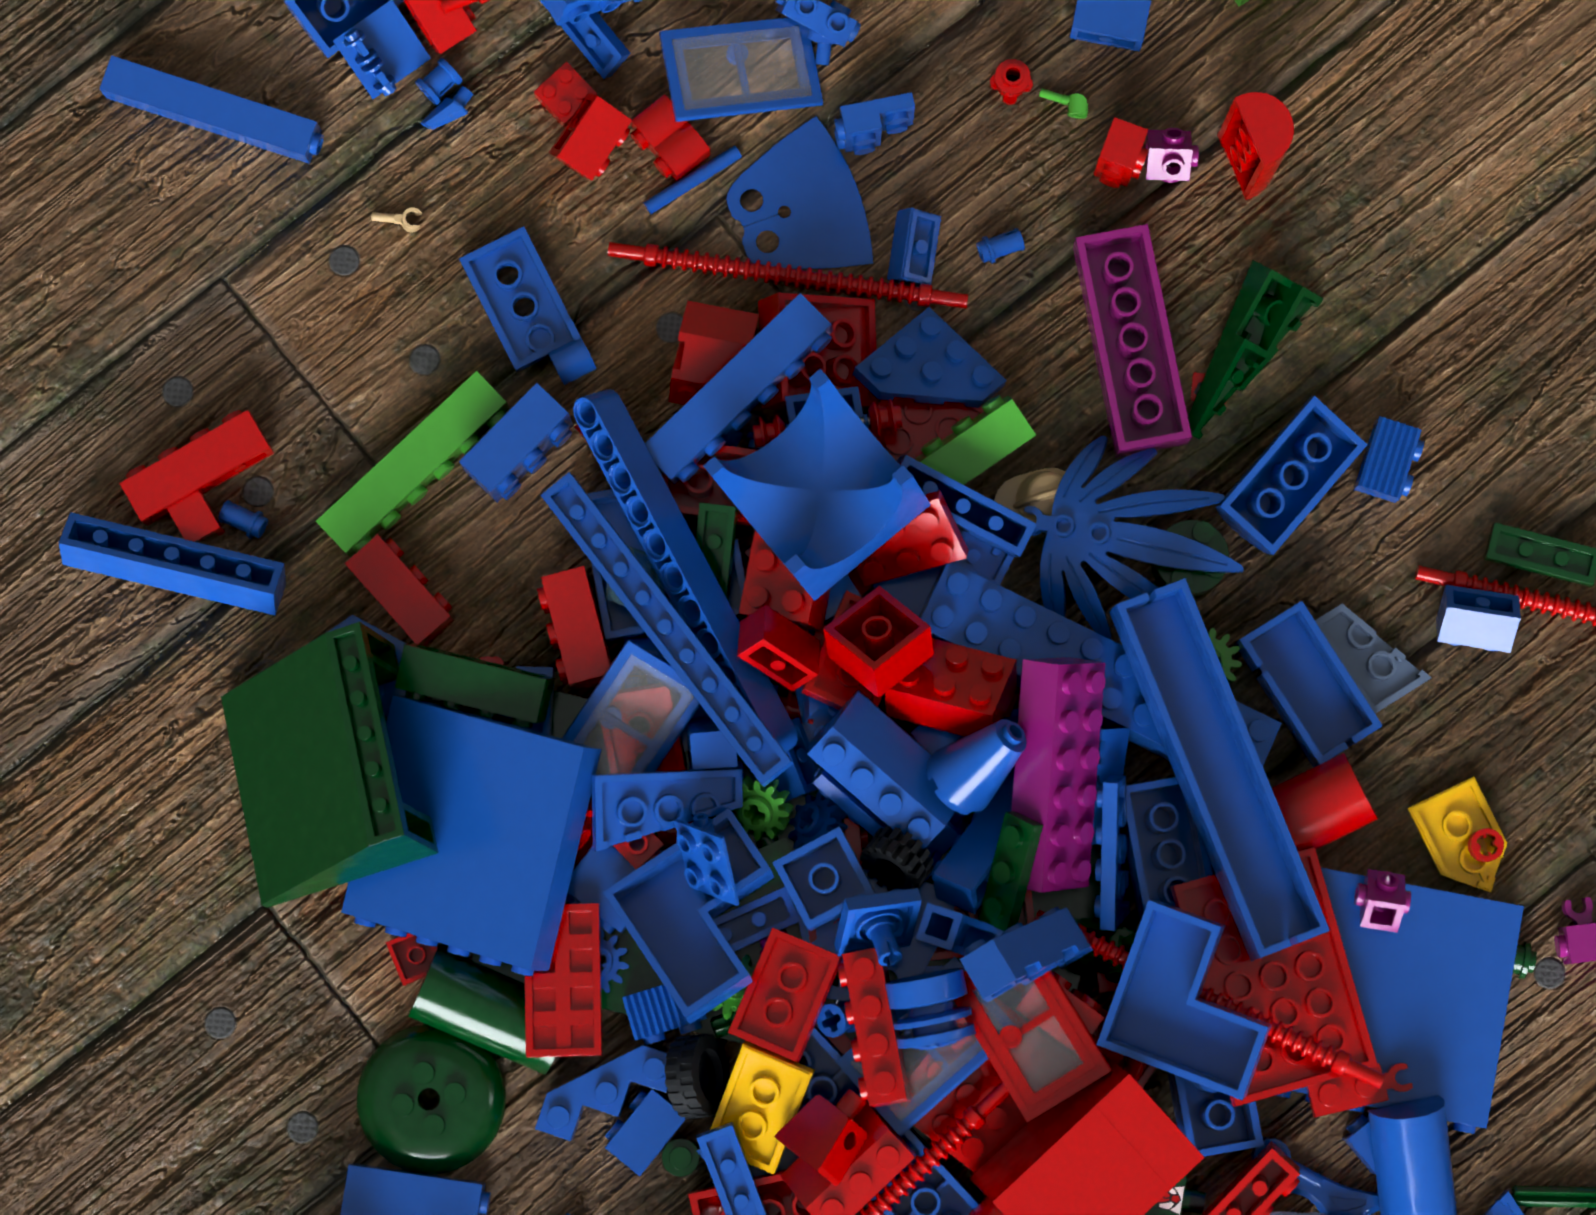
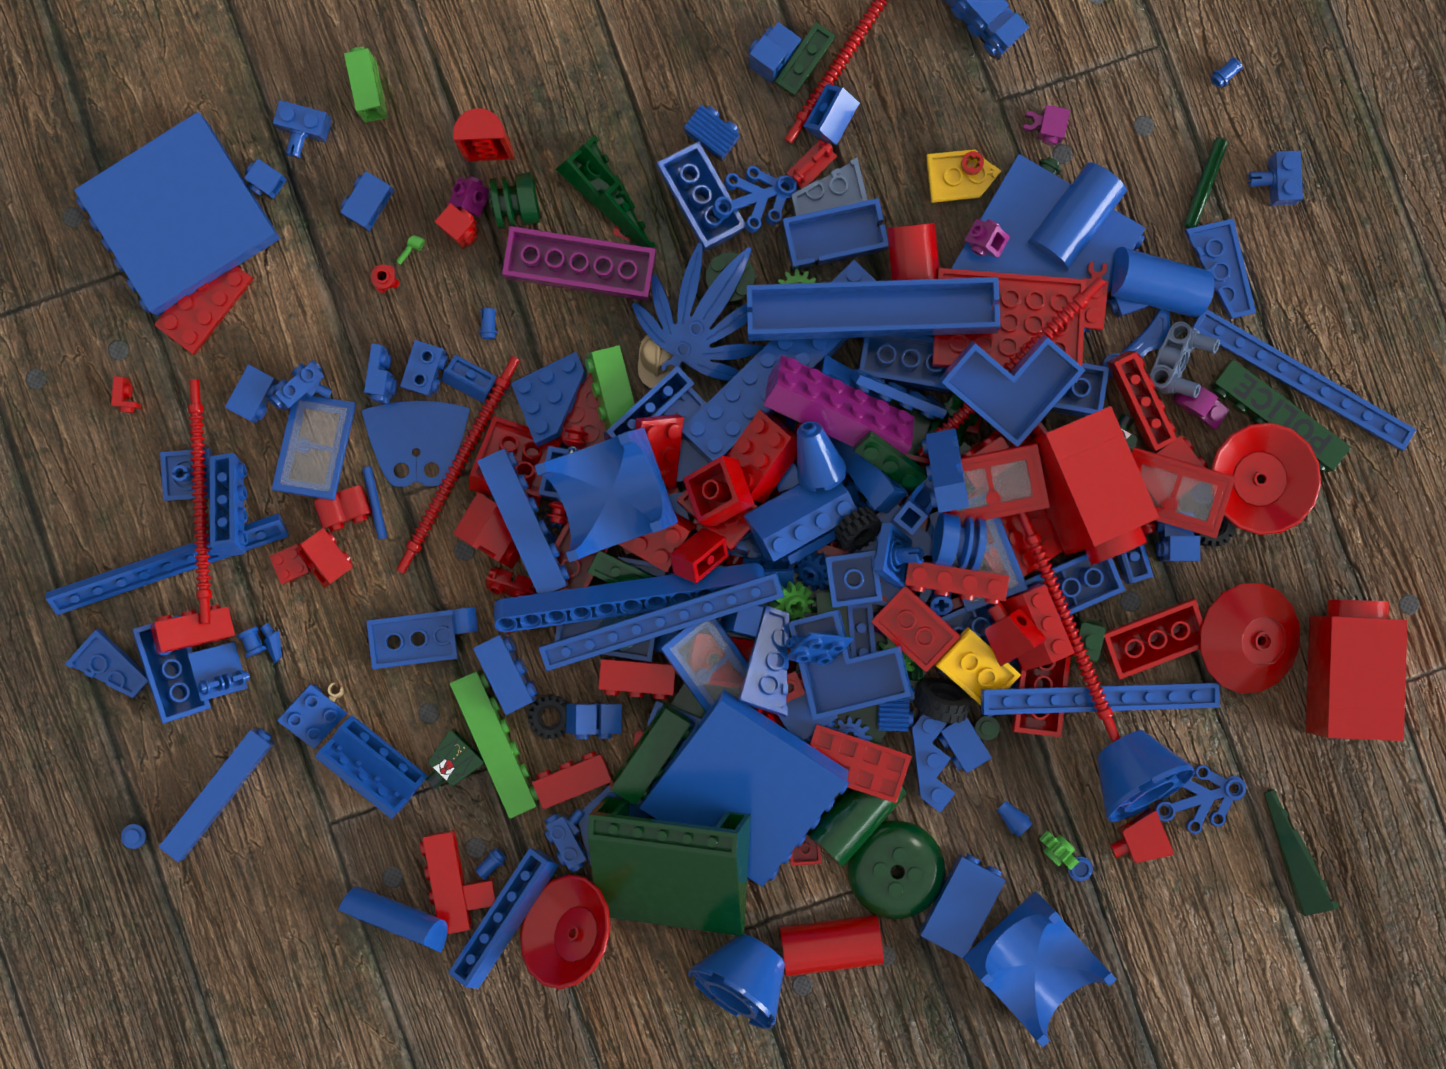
camera: 75 degrees left, 5 degrees up
none -> blue plate [121,824,147,849]
none -> blue hinge [277,684,347,749]
none -> blue brick [315,715,428,819]
none -> blue brick [338,886,448,953]
none -> blue brick [400,340,448,398]
none -> dark green torso [426,728,485,789]
none -> red hinge [486,567,536,597]
none -> dark green wheel [489,172,541,230]
none -> red dish [520,874,610,990]
none -> black tyre [528,694,568,740]
none -> blue brick [544,808,588,872]
none -> blue piece [566,703,622,739]
none -> blue cone [688,934,785,1030]
none -> blue plant [712,166,797,233]
none -> blue brick [748,22,801,84]
none -> red brick [780,915,884,977]
none -> red hinge [786,139,837,189]
none -> blue brick [1028,162,1127,271]

